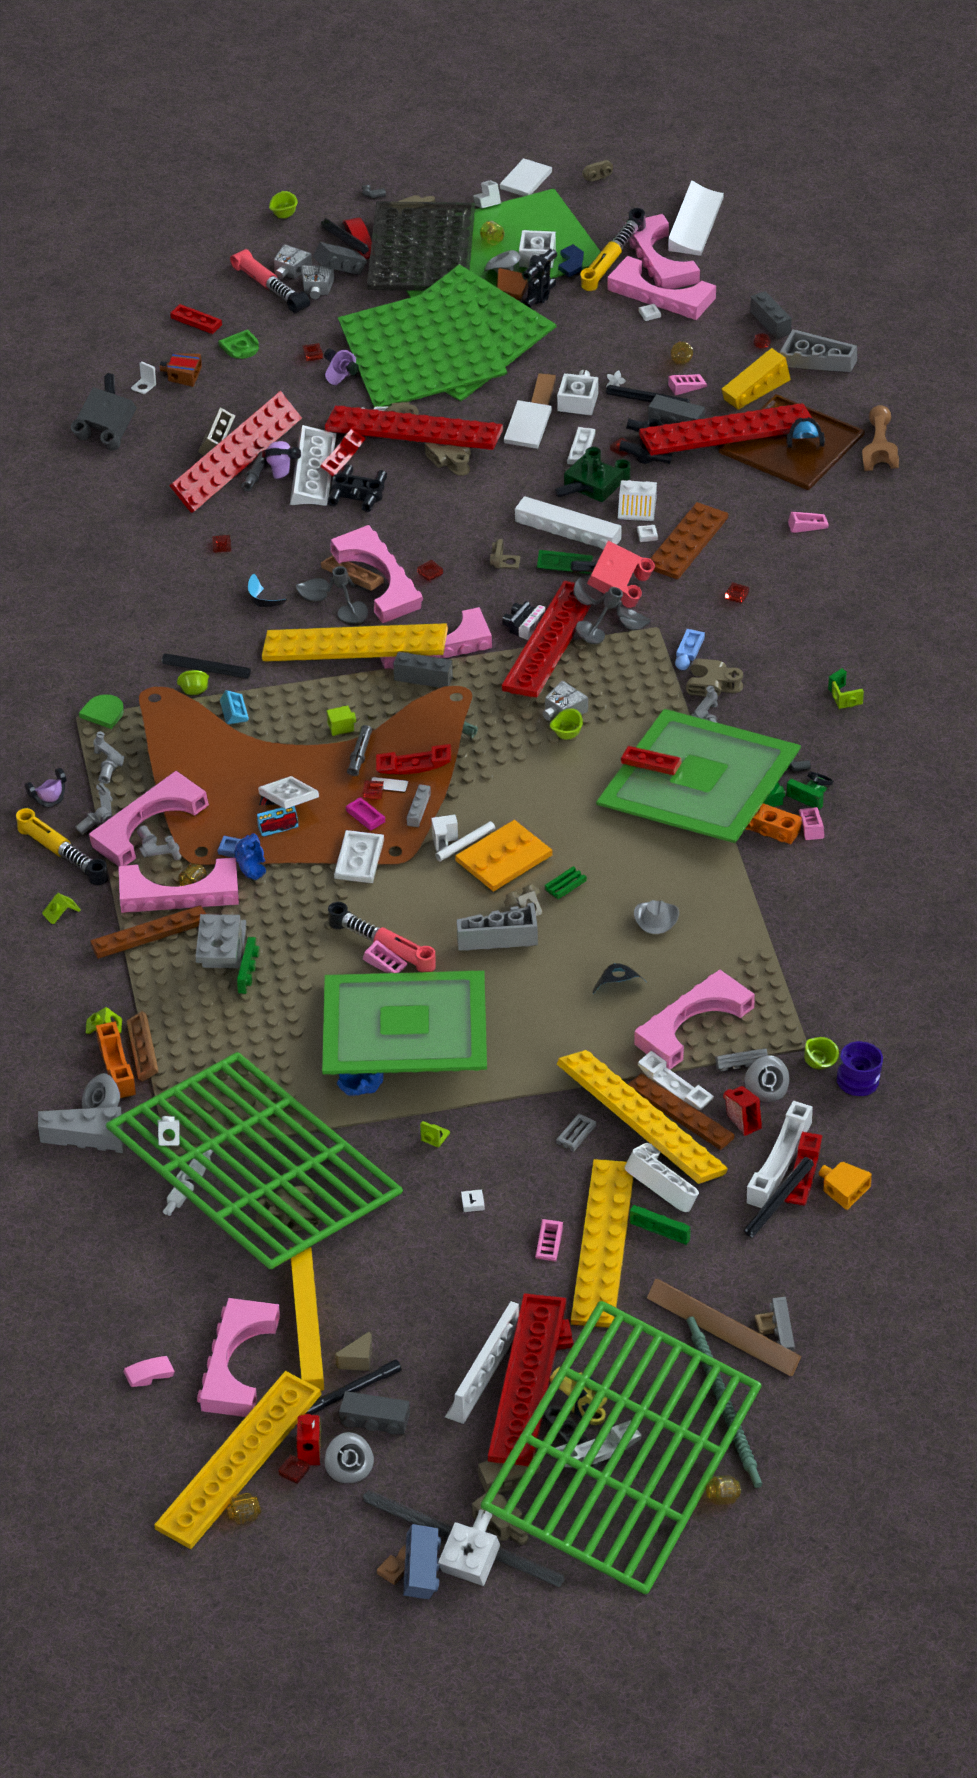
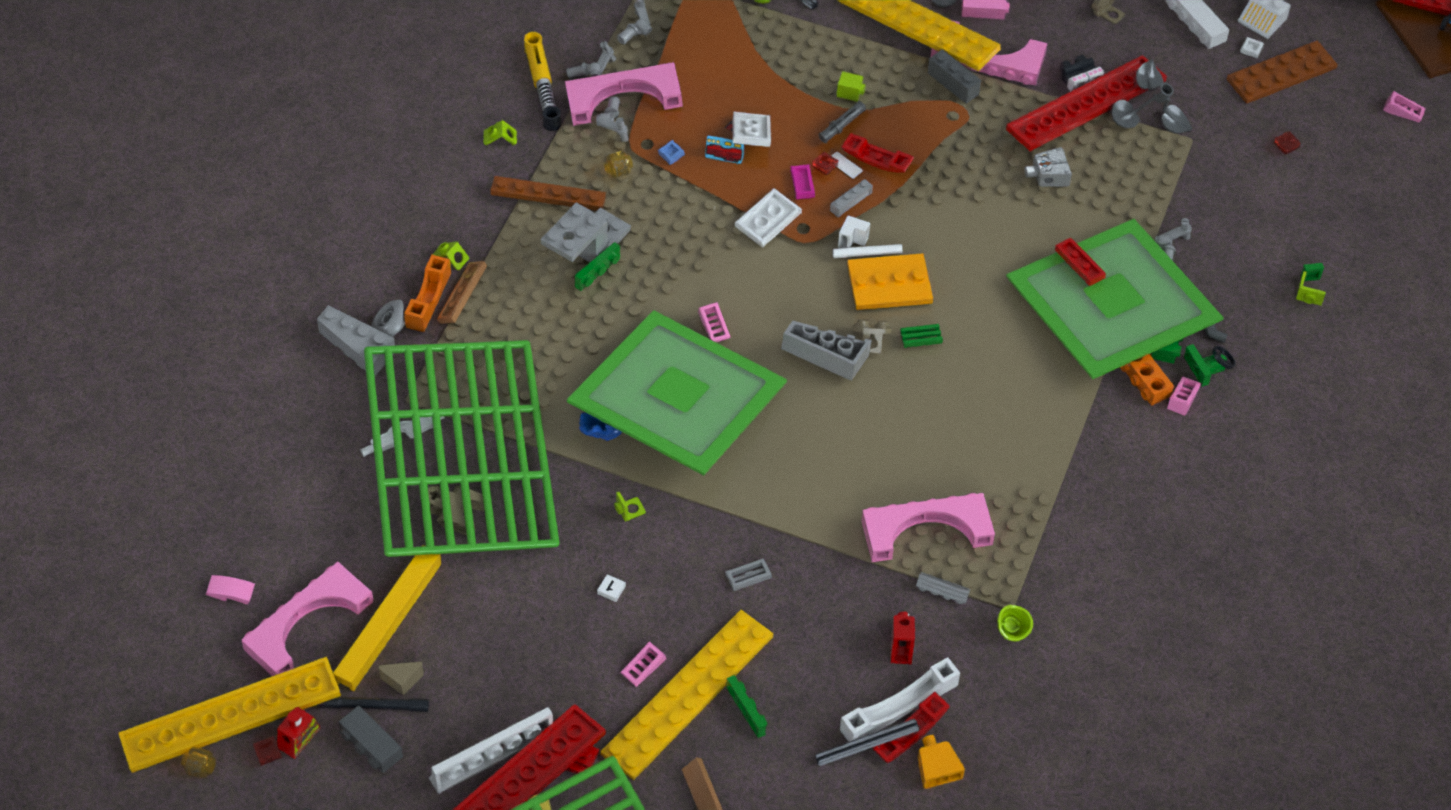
camera: 30 degrees right, 10 degrees up
cap [25,768,67,807] -> none
bright pink arch [119,858,239,913] -> none
white bracket [157,1116,179,1146] -> none
medium azure slope [220,690,249,724] -> none
blue hair [234,833,266,880] -> none
light grey hat [325,1432,374,1483] -> none
piece [328,902,436,972] -> none
sand green pin [462,721,478,738] -> none
green plate [537,550,593,574] -> none
lime helmet [550,709,583,740] -> none
yellow plate [556,1050,728,1184] -> none
coral piece [570,541,655,608] -> none
black piece [592,963,647,994] -> none
white beam [625,1143,699,1212] -> none
dark orange plate [628,1073,734,1150] -> none
light grey hat [634,900,679,934] -> none
white slope [638,1051,714,1110] -> none
light blue plate [675,629,705,670] -> none
dark tan piece [686,659,743,696] -> none
light grey hat [745,1056,789,1102] -> none
dark purple wheel [837,1041,883,1096] -> none

